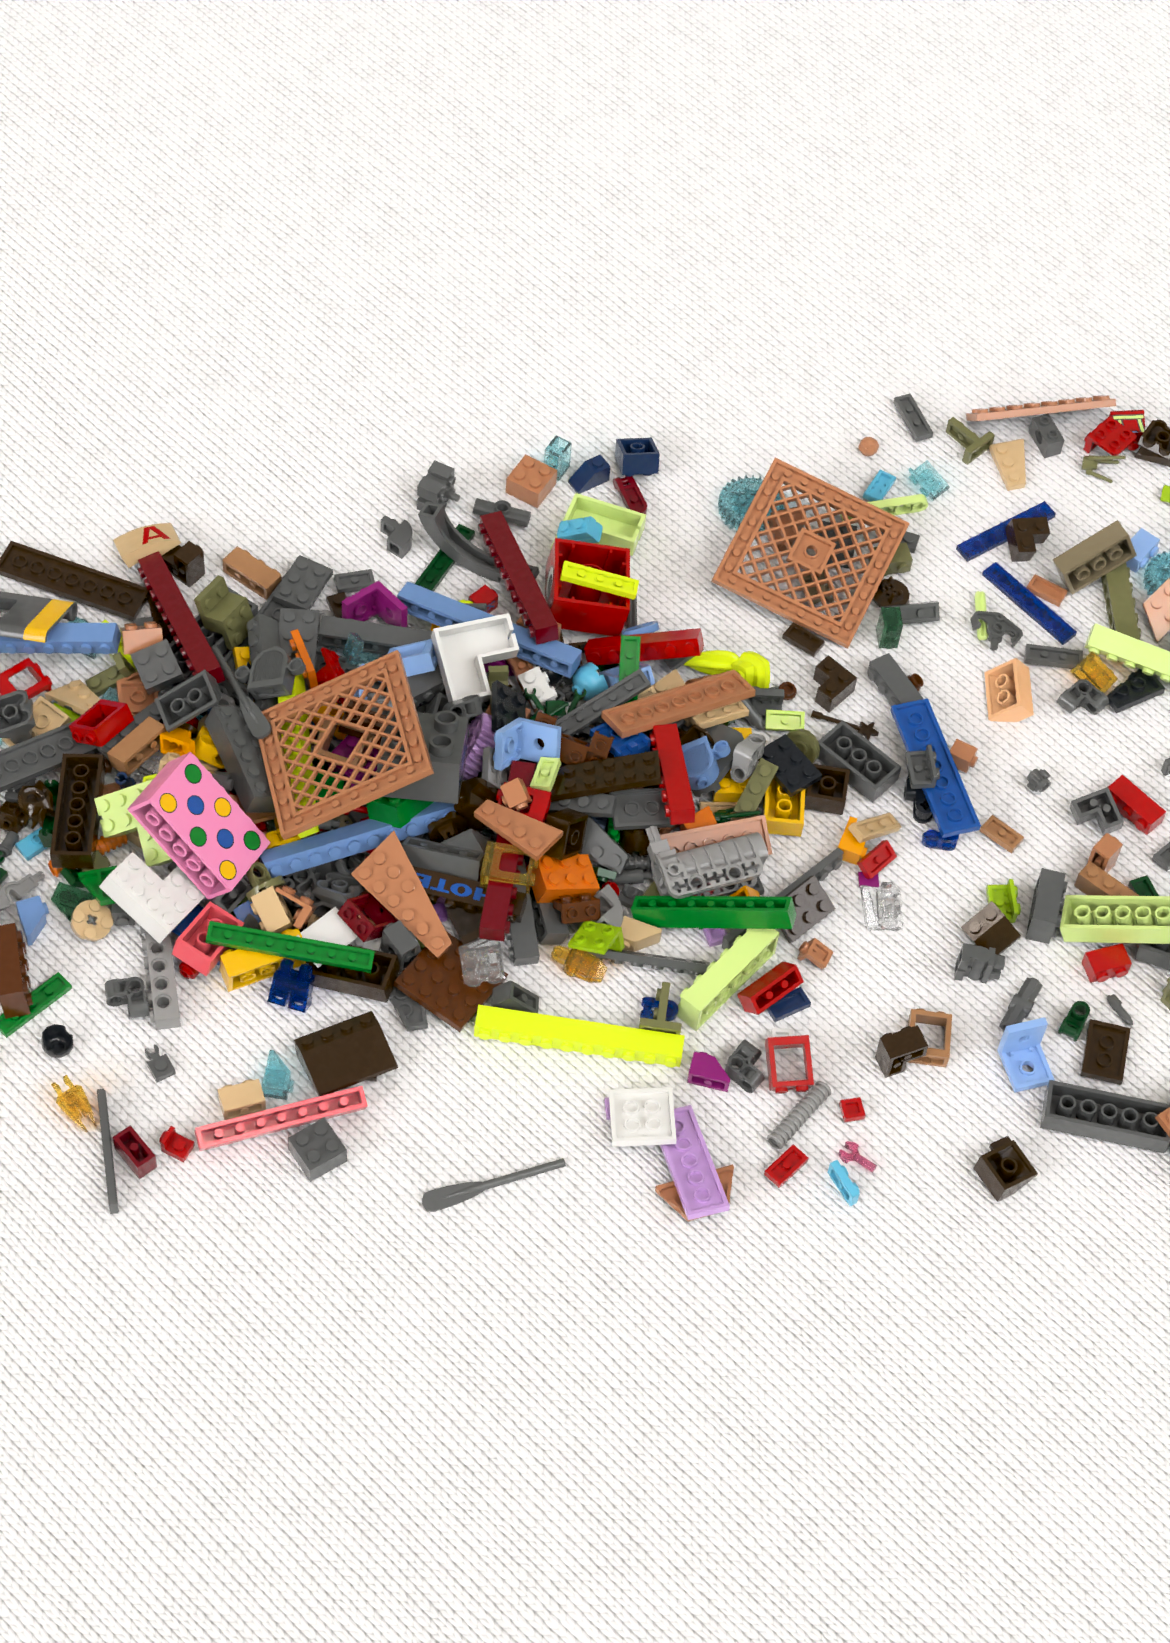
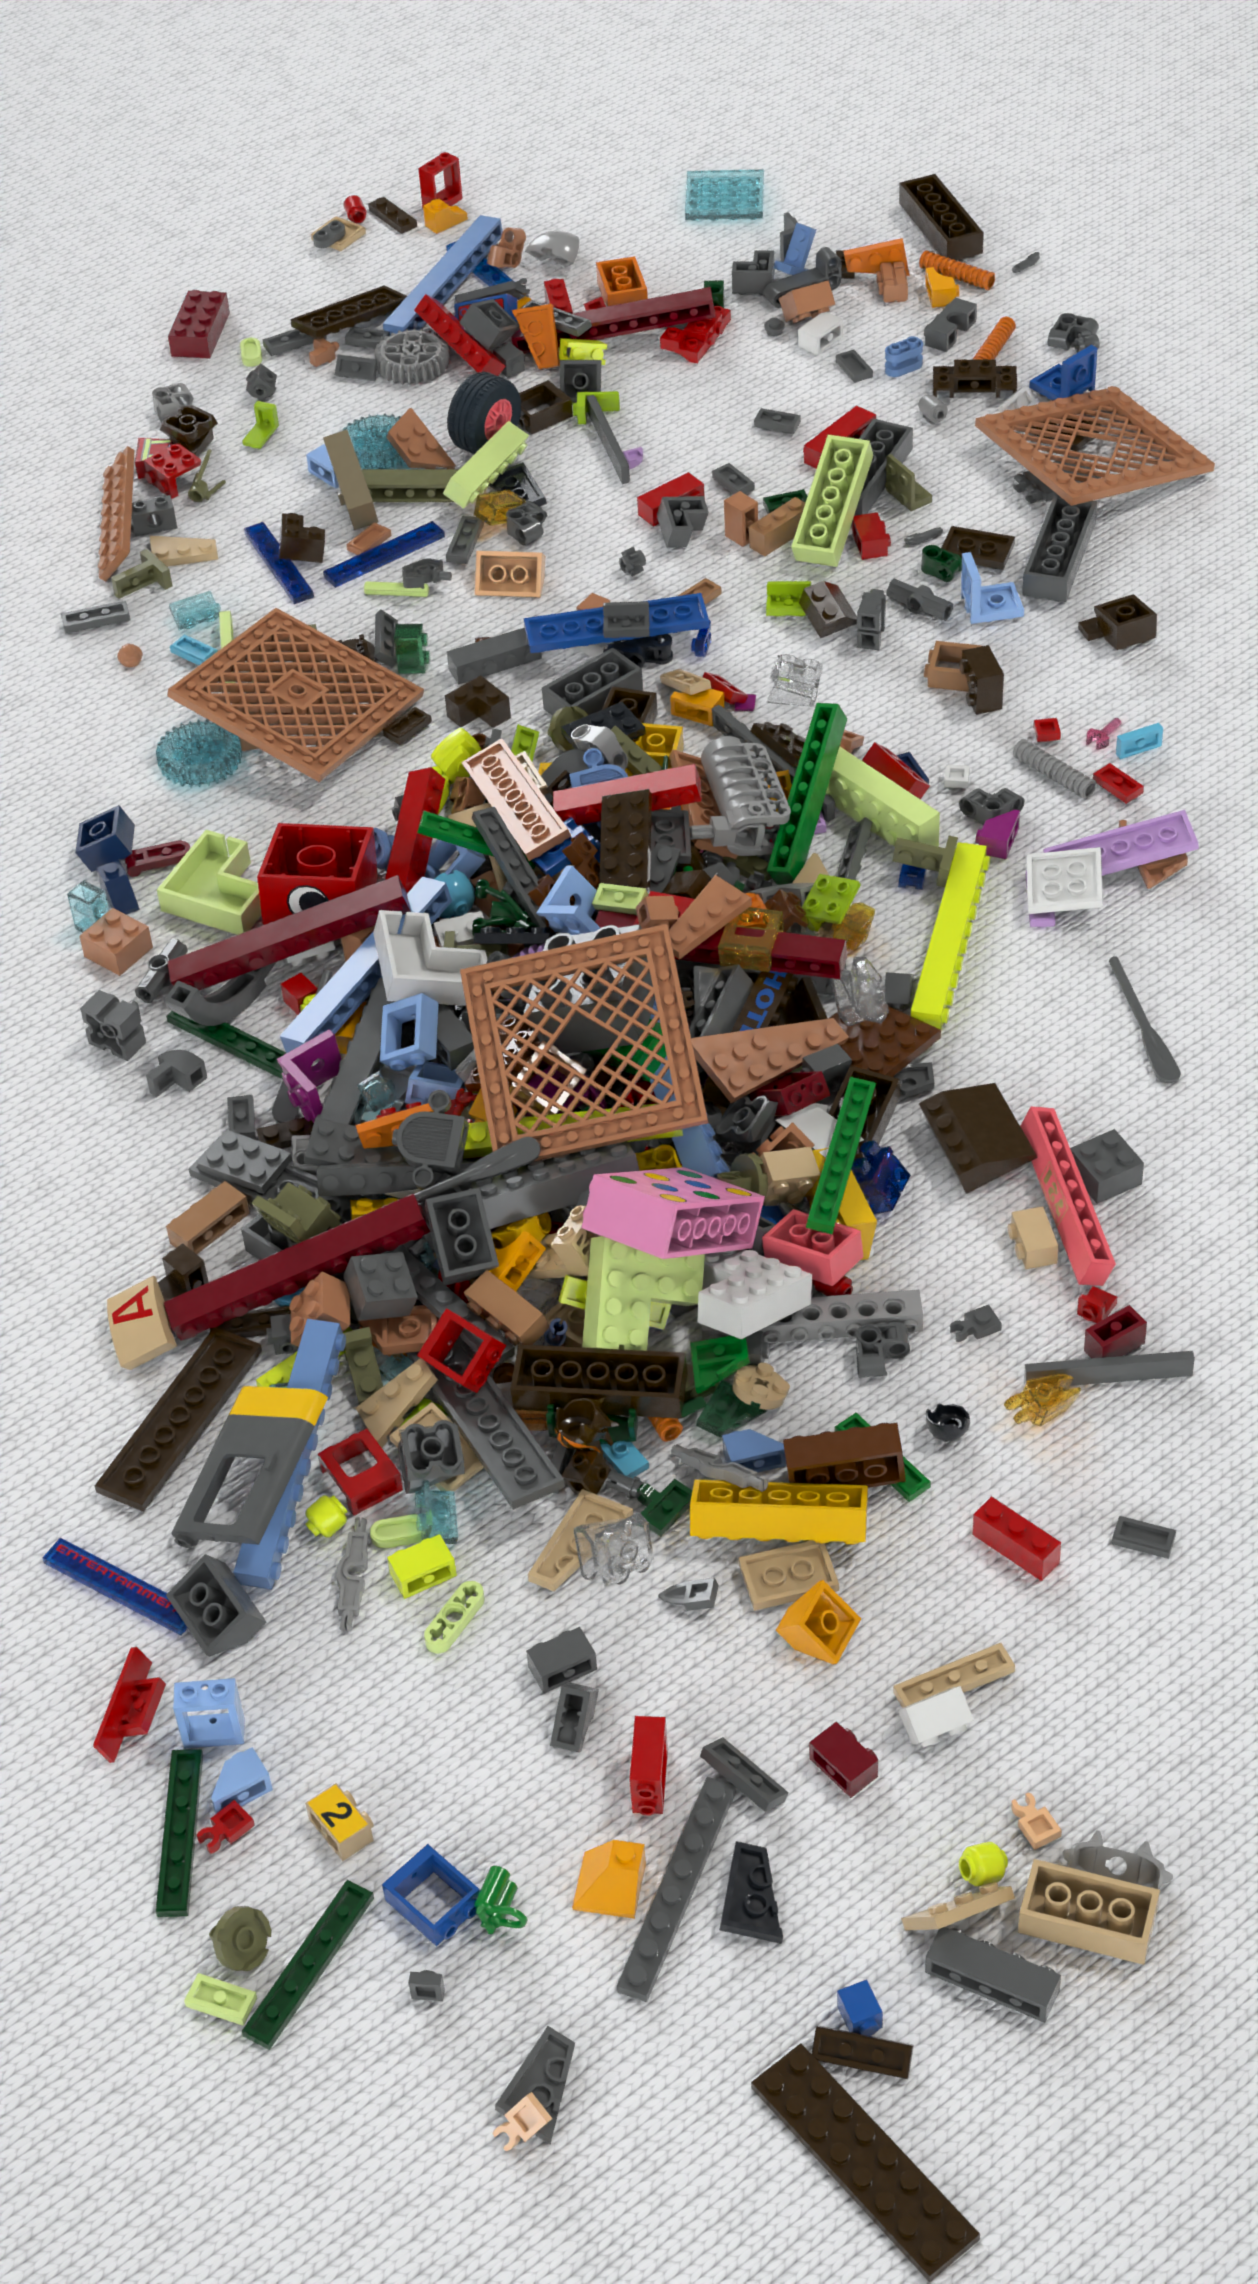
camera: 75 degrees left, 10 degrees down
clear light blue slope [262,1050,294,1100] -> none
medium azure brick [557,516,603,543] -> none
neon yellow plate [560,561,639,600] -> none
window [765,1035,814,1094] -> none
dark brown piece [811,710,879,741] -> none
dark grey brick [1025,868,1068,944] -> none

